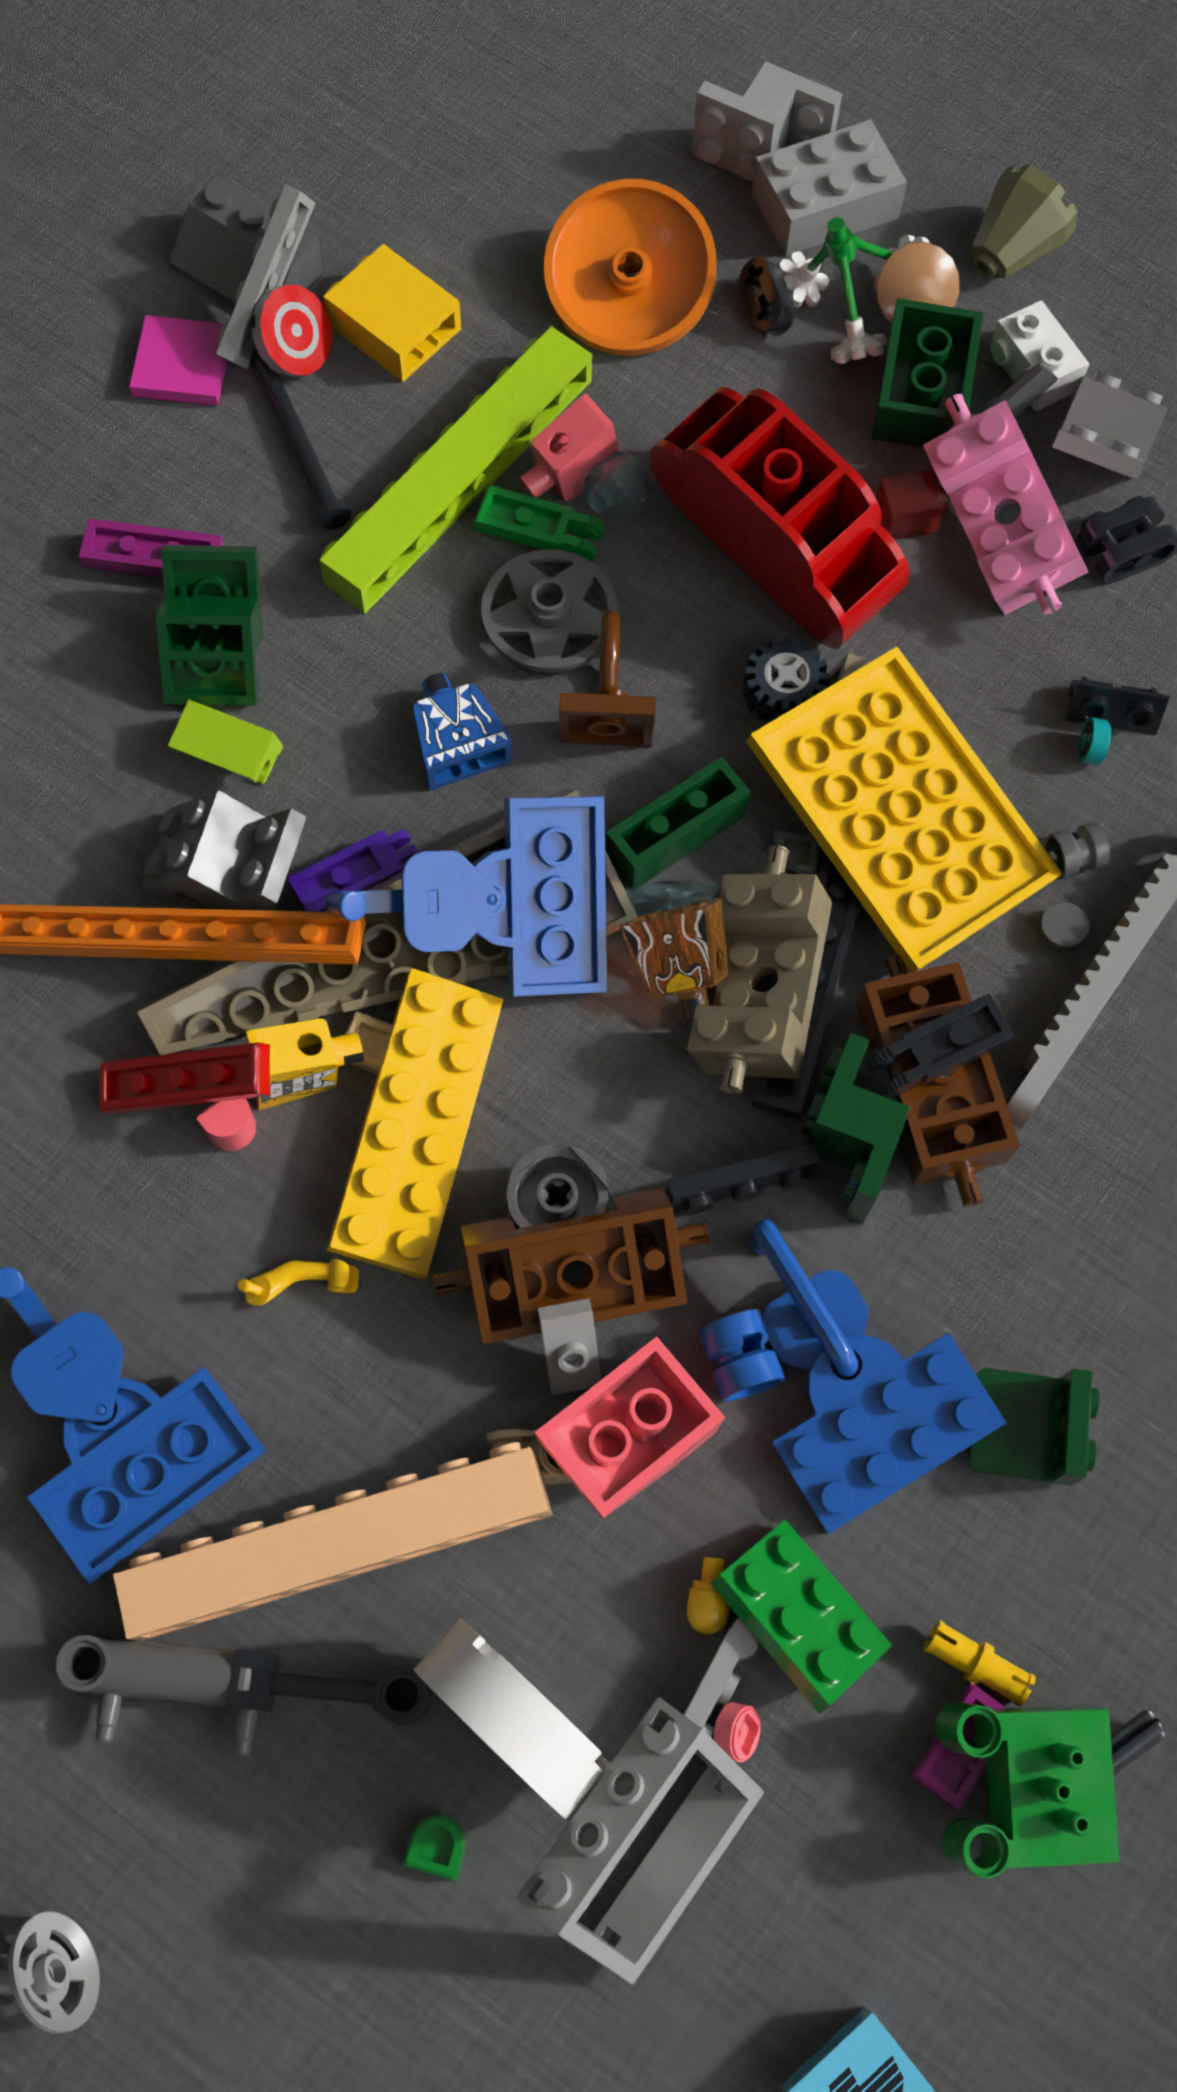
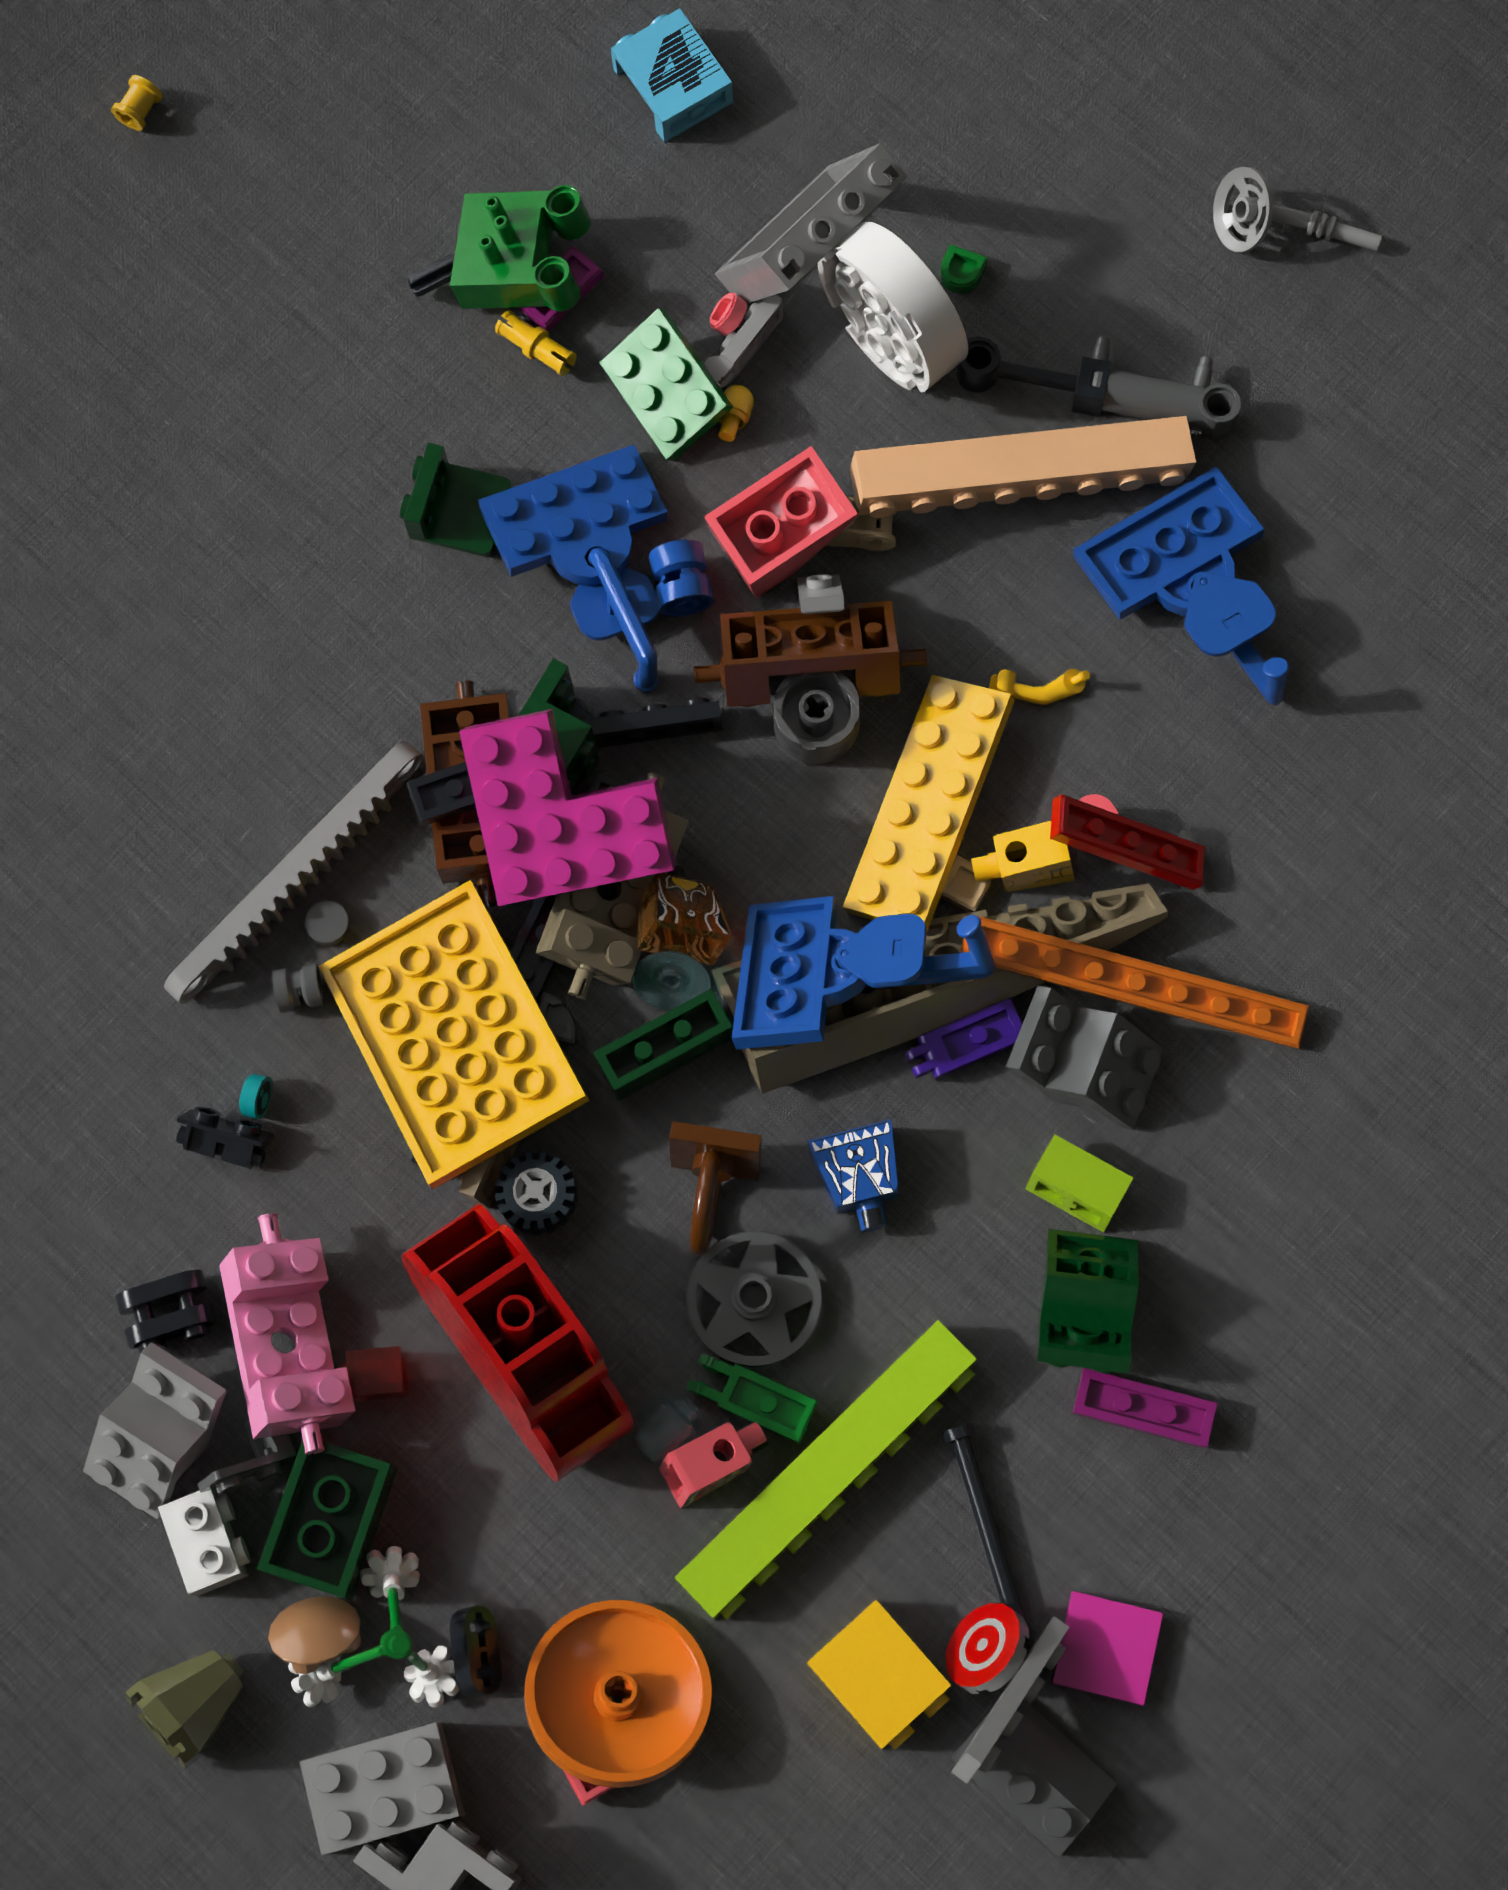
camera: 165 degrees left, 5 degrees up
none -> dark pink piece [459,709,676,906]

